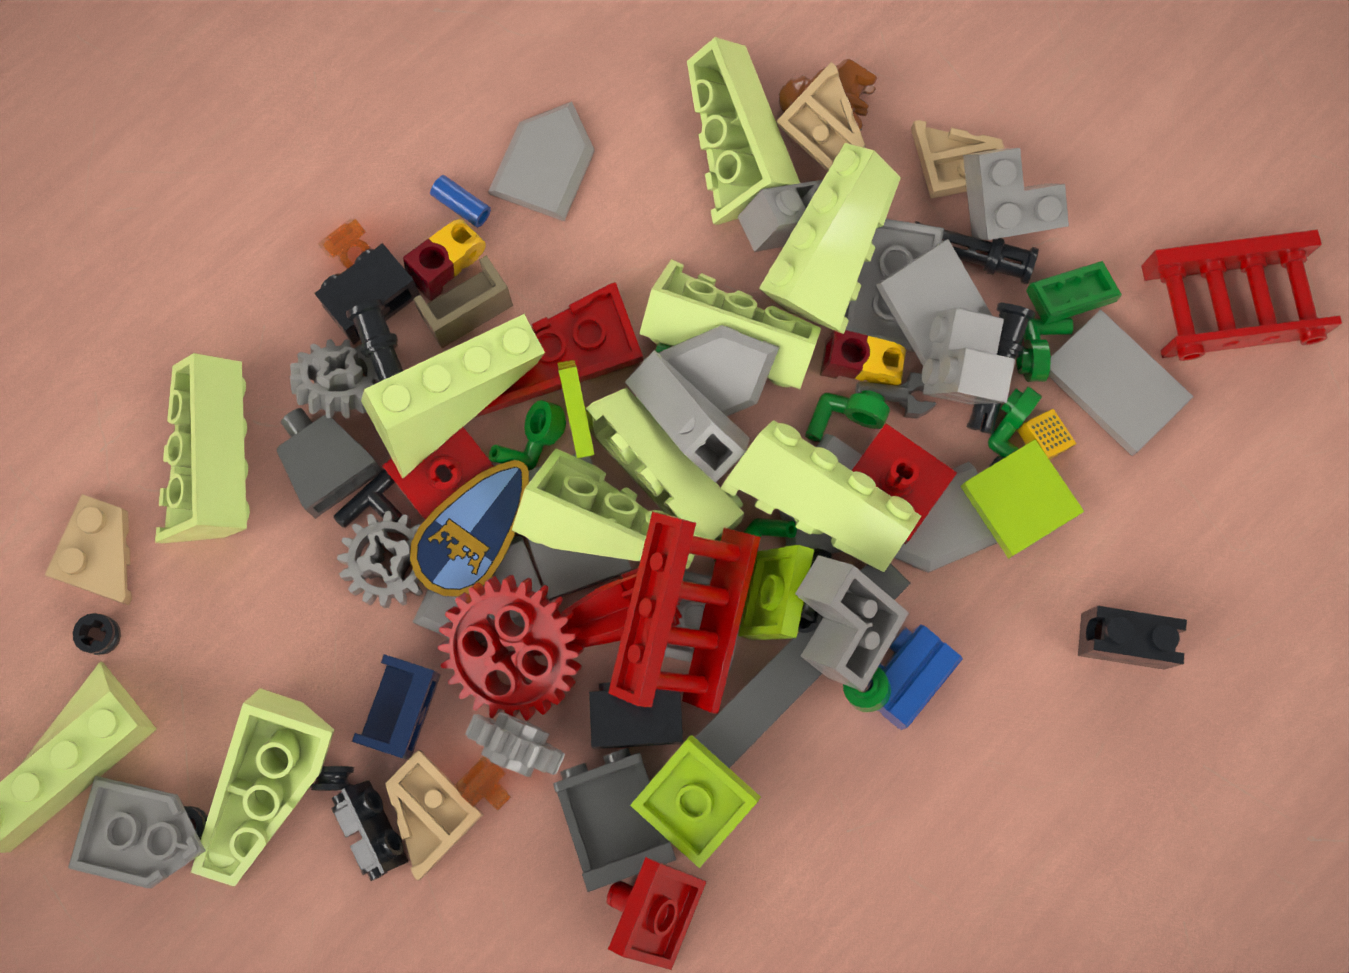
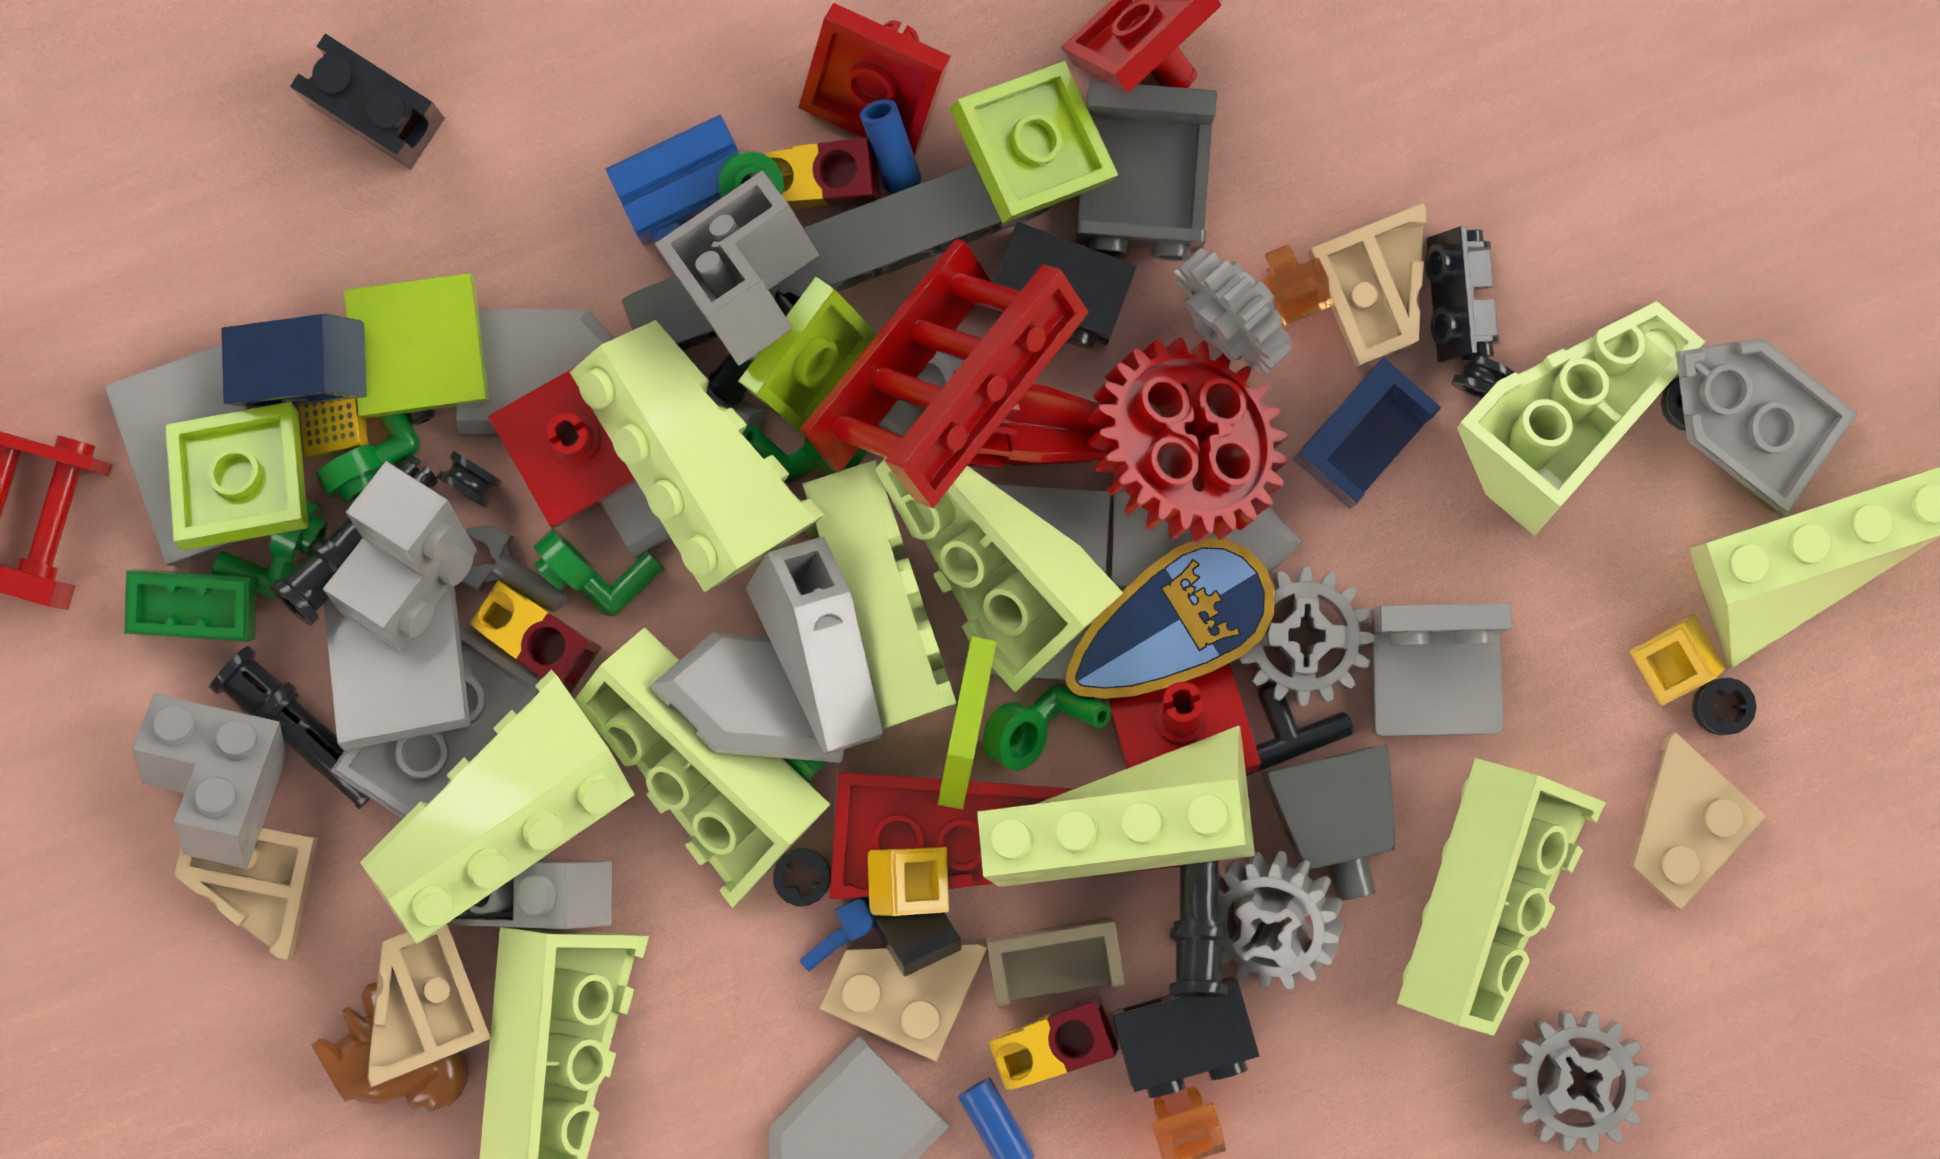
camera: 155 degrees left, 10 degrees up
none -> lime tile [165,402,308,551]
none -> dark blue panel [221,314,367,408]
none -> black bush [436,451,502,507]
none -> dark red leg [763,137,881,211]
none -> black bush [773,848,831,906]
none -> red tile [798,3,951,156]
none -> blue hand [800,897,876,971]
none -> tan wing [820,943,987,1062]
none -> blue axle [860,99,922,194]
none -> yellow slope [868,847,949,916]
none -> black tile [874,912,961,977]
none -> light grey bracket [1371,603,1512,736]
none -> light grey gear [1507,1010,1651,1153]
none -> yellow slope [1629,614,1725,706]

